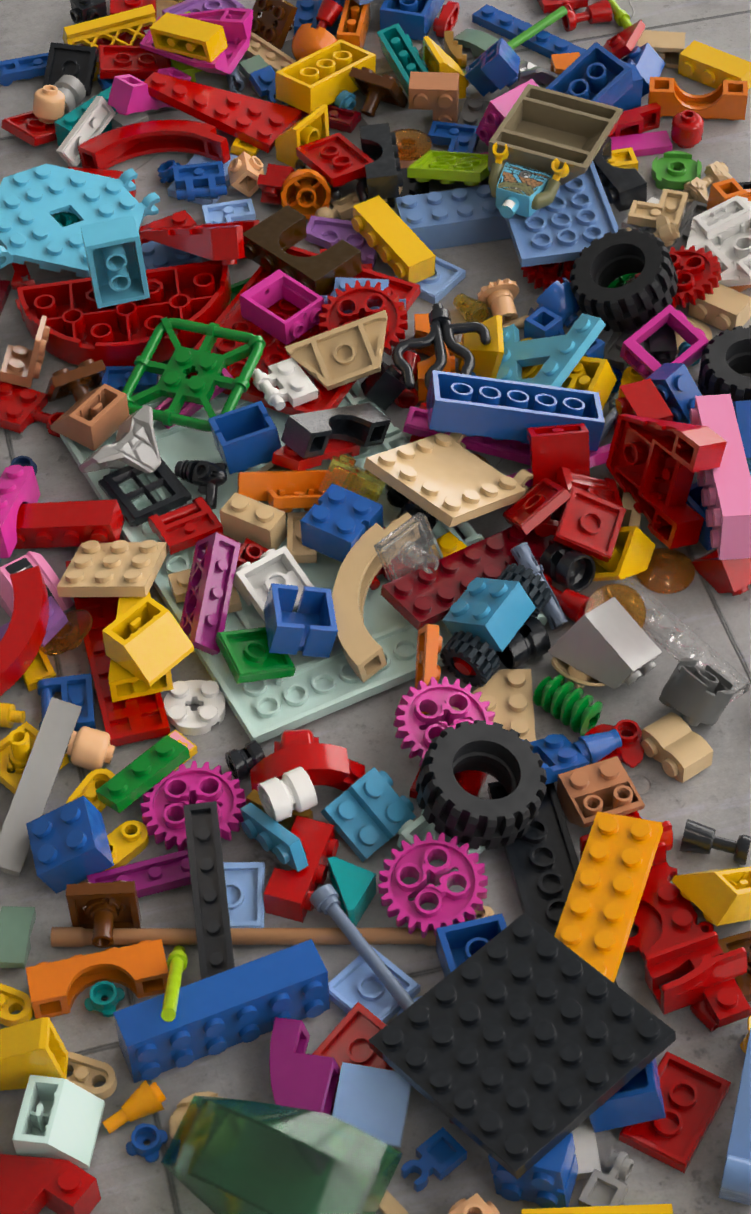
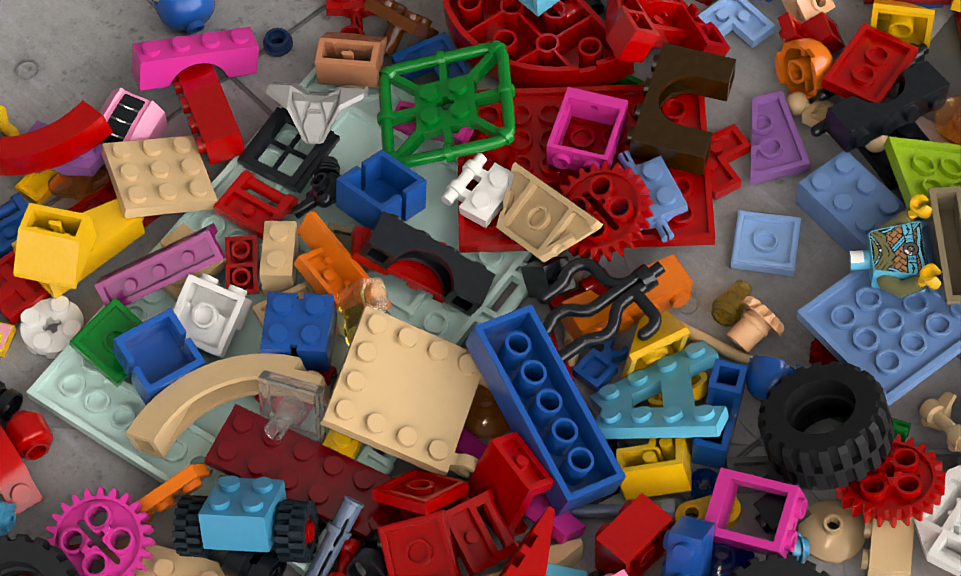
camera: 65 degrees right, 10 degrees up
yellow brick [351,195,436,283] -> none

